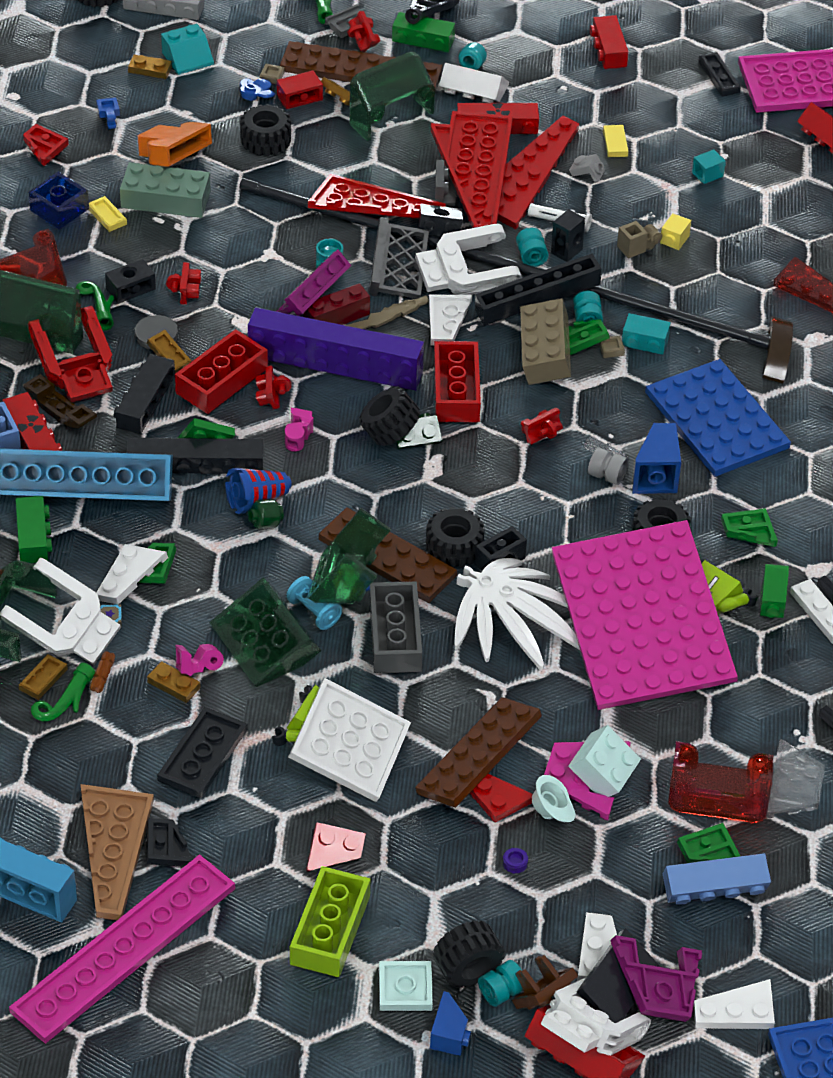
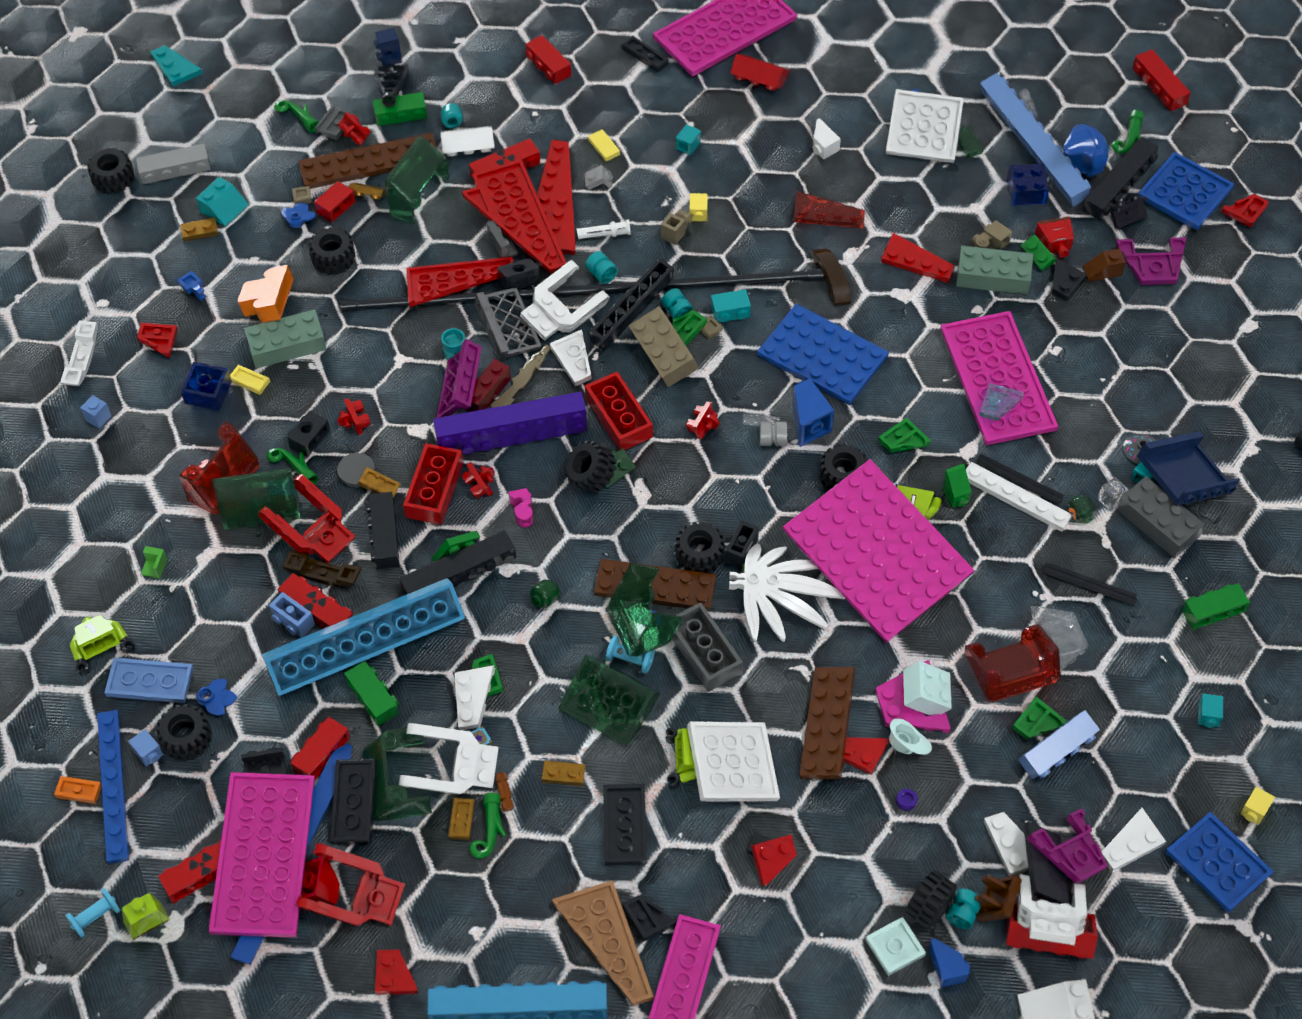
camera: 25 degrees left, 10 degrees up
dark pink leg [176,644,224,676] -> none
blue cone [225,468,292,514] -> none
lime brick [290,866,371,978] -> none
black brick [551,209,585,262] -> none

